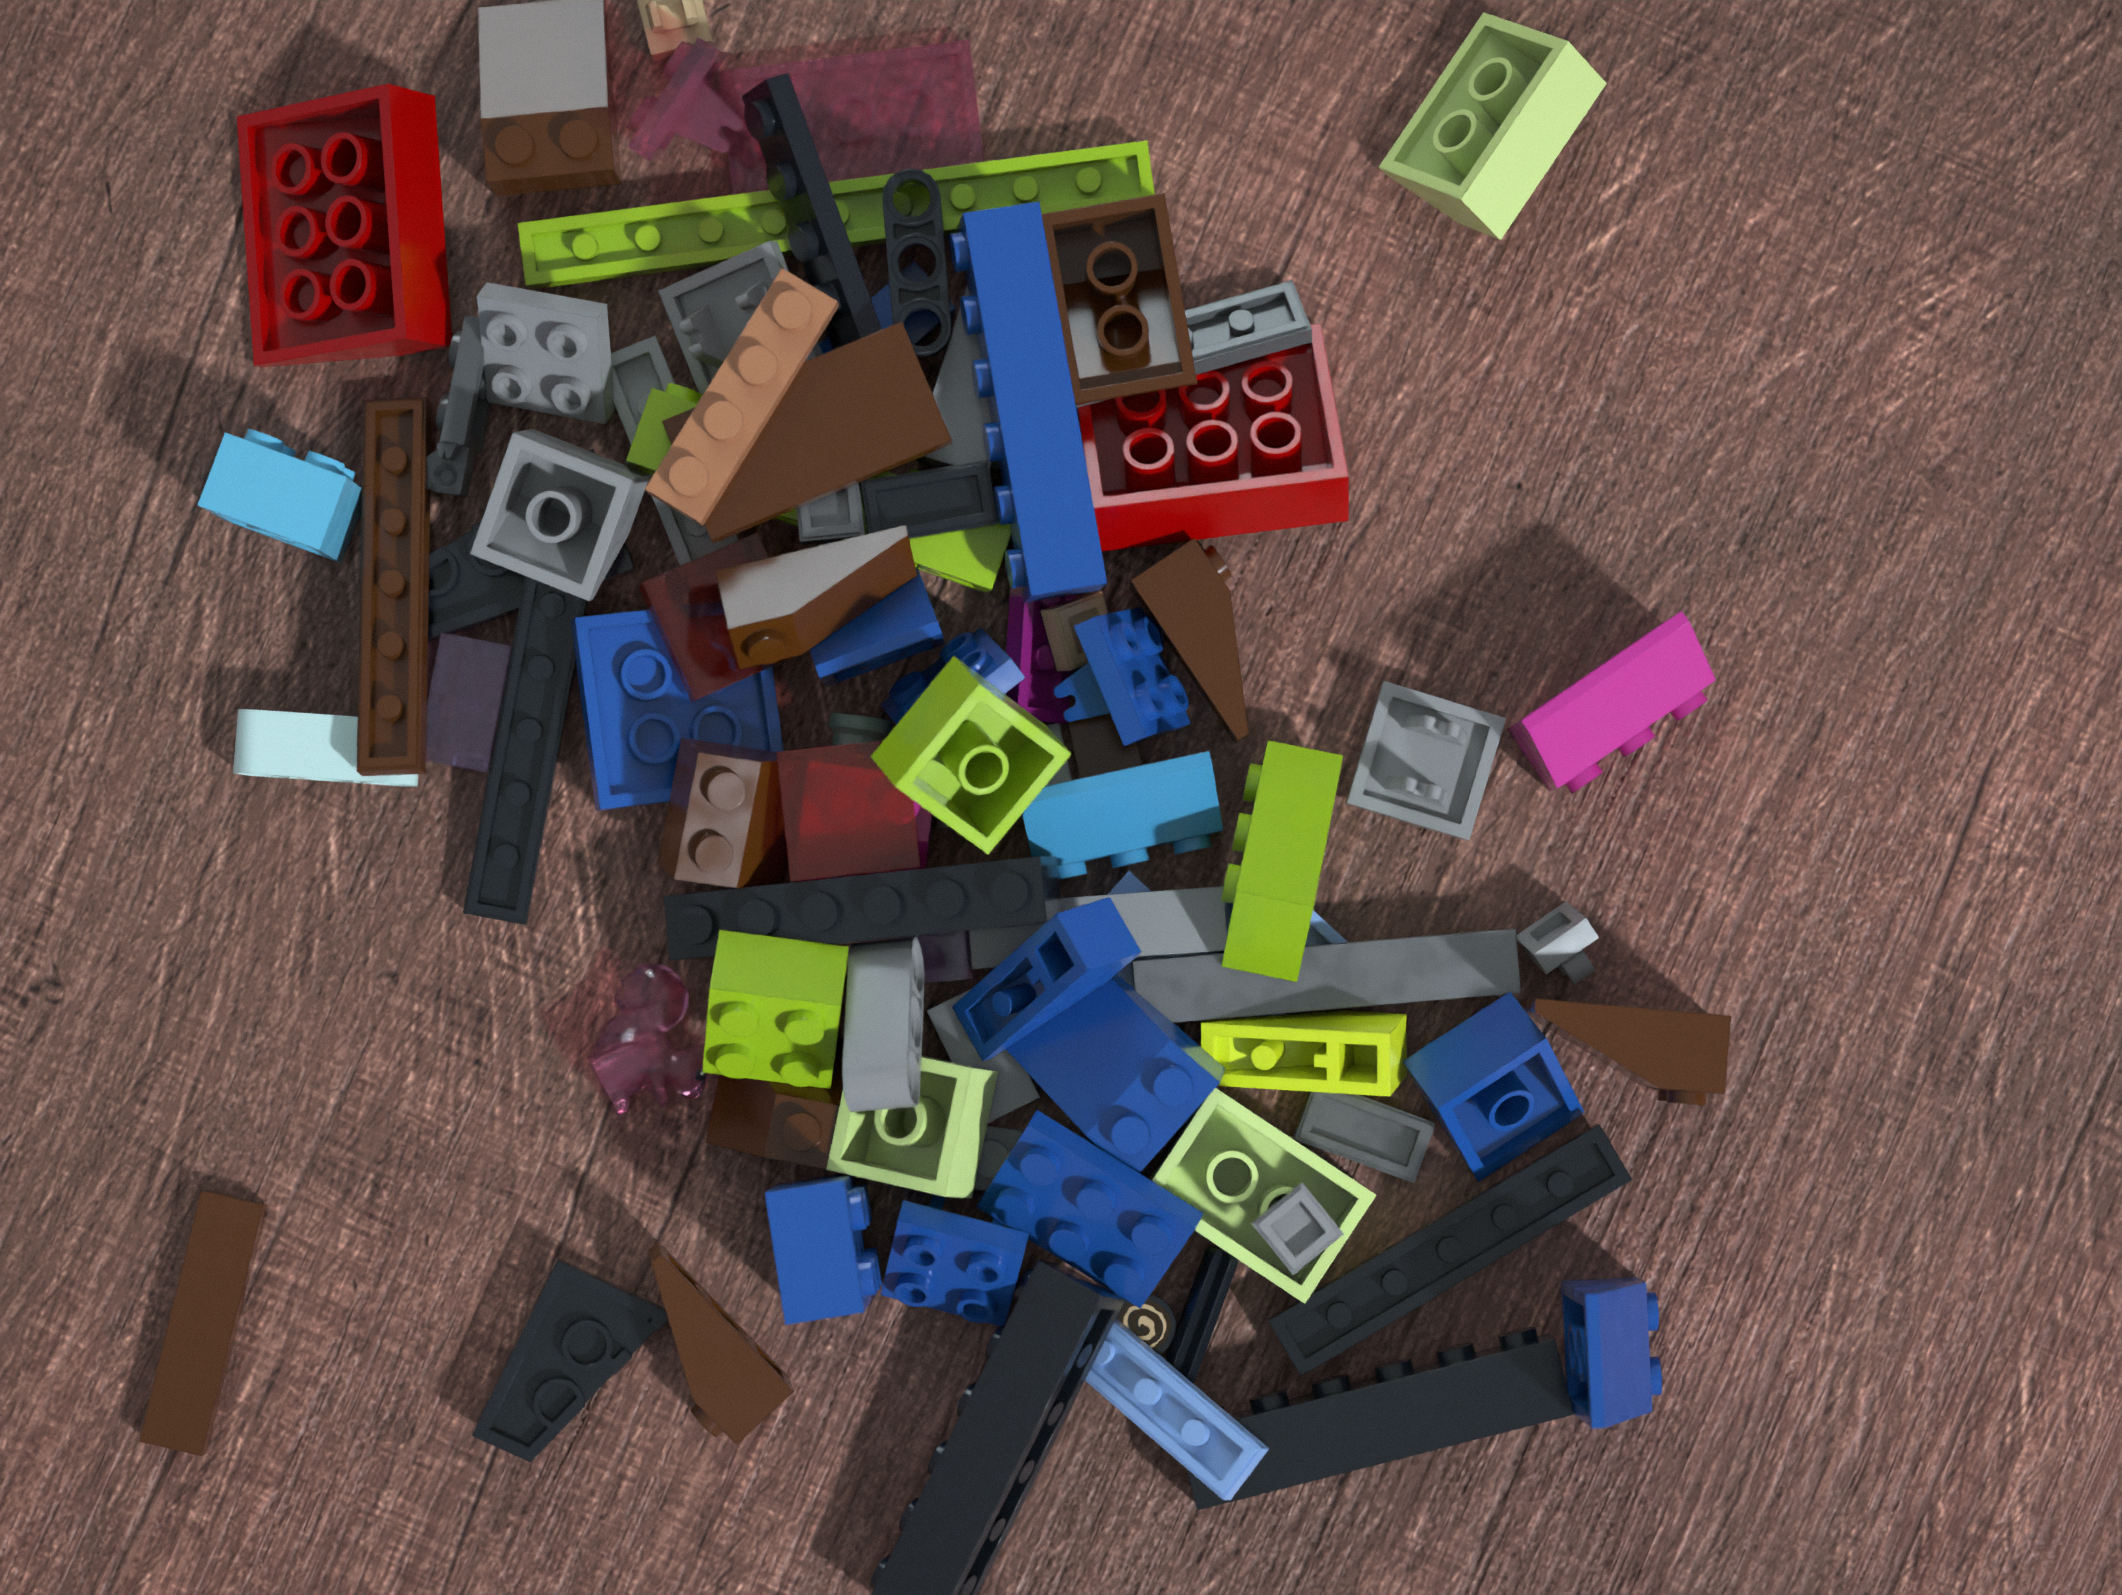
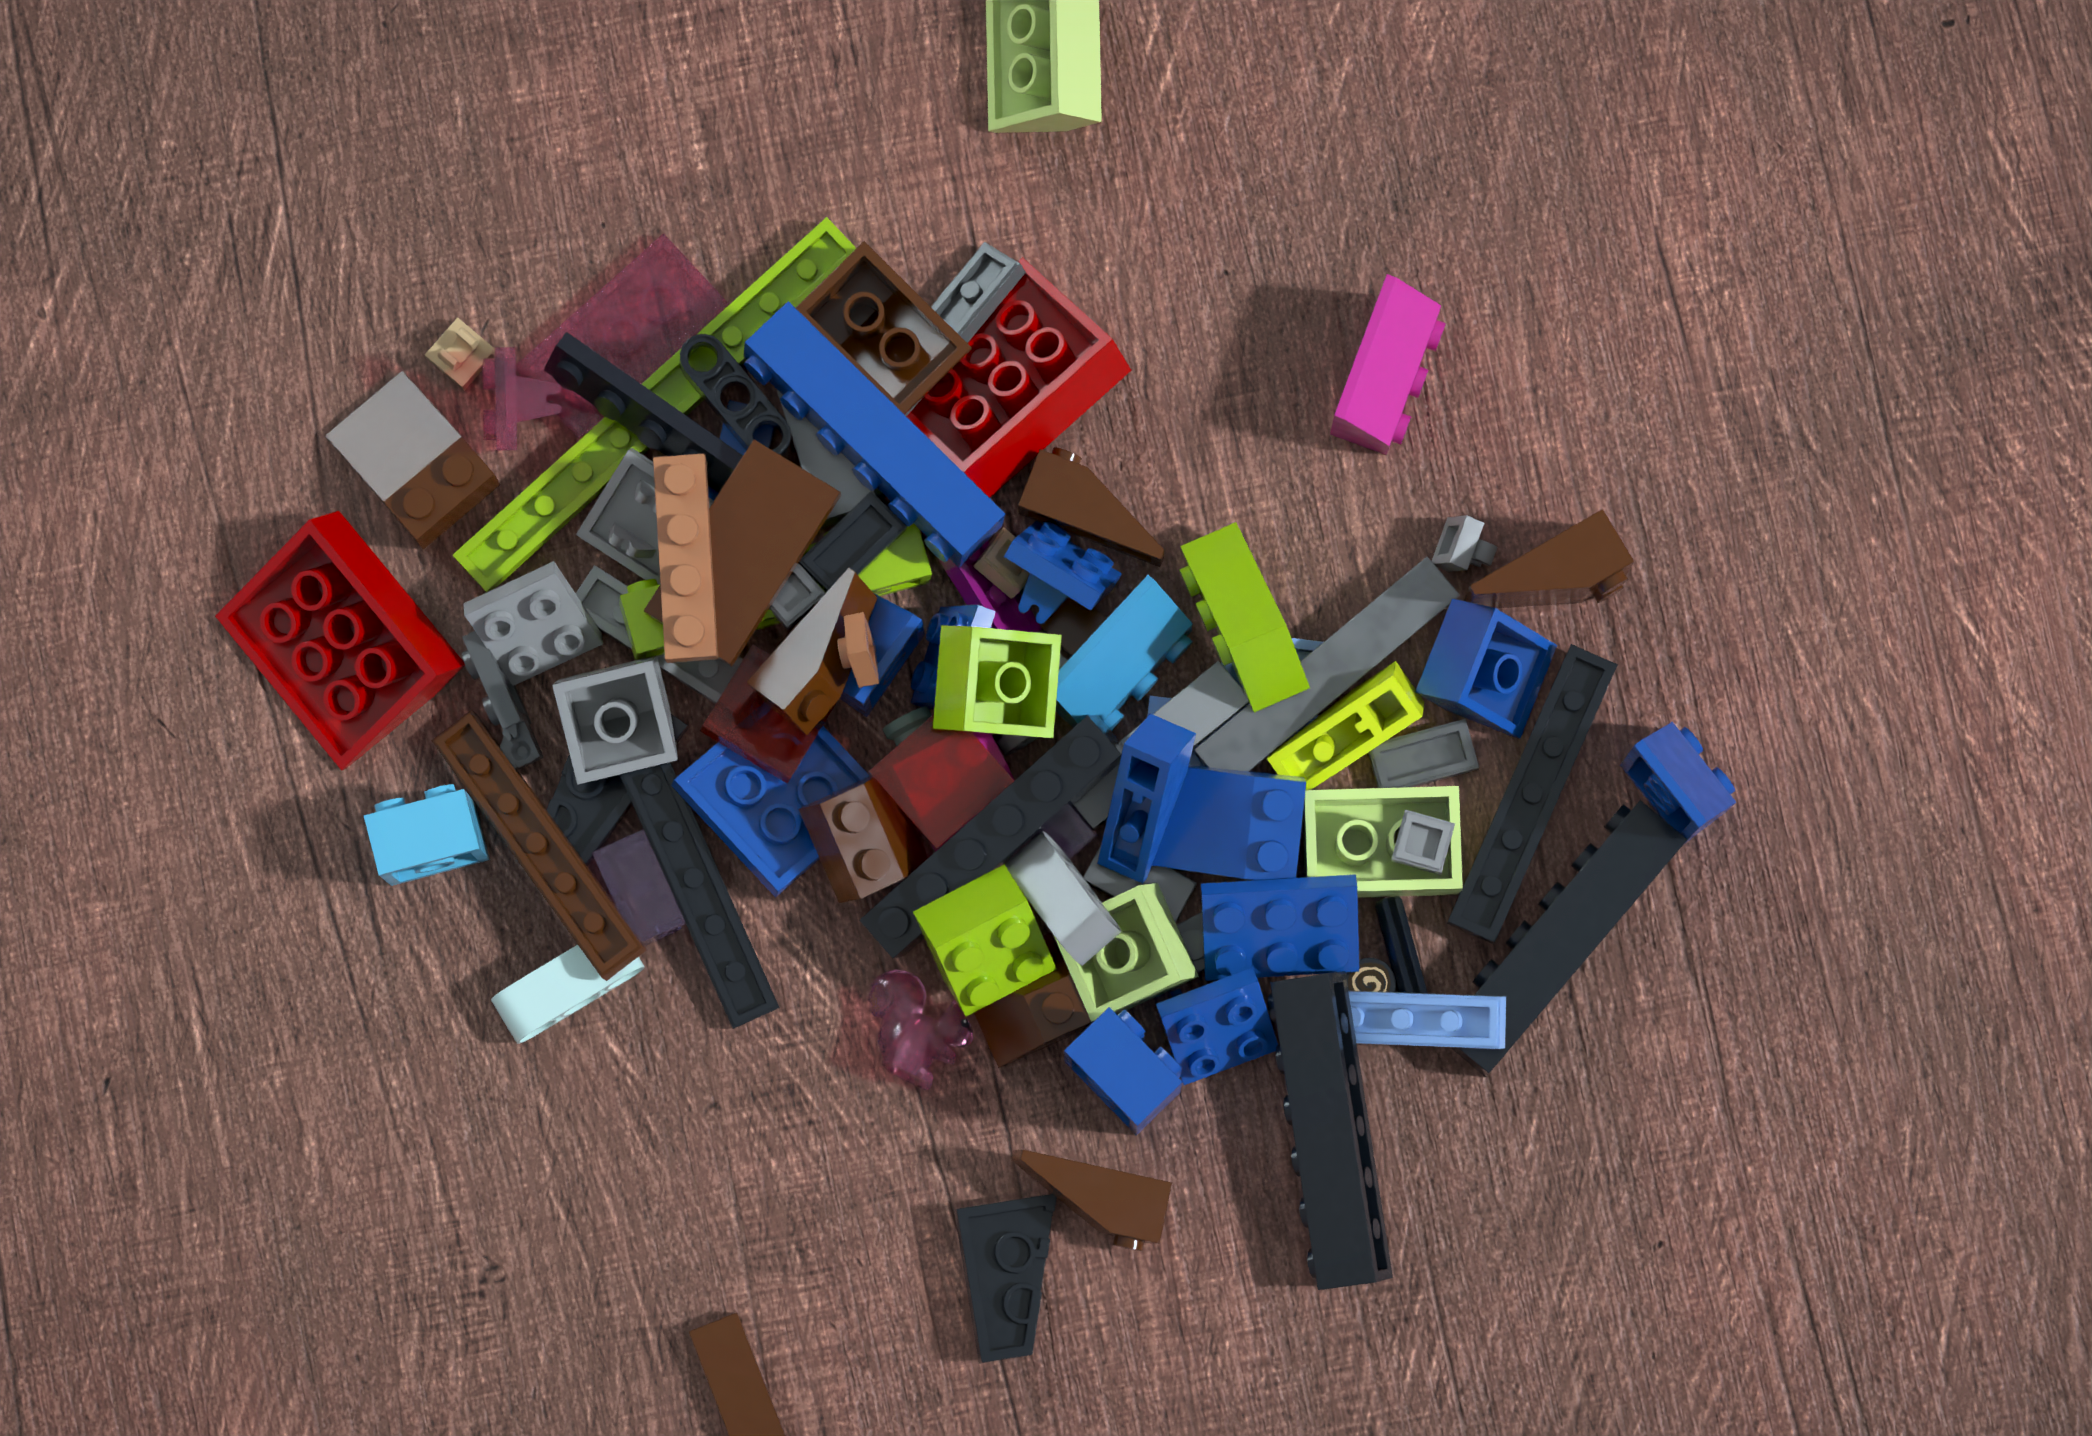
camera: 30 degrees left, 5 degrees down
light grey plate [1345,681,1506,841] -> none
none -> nougat plate [837,612,879,688]

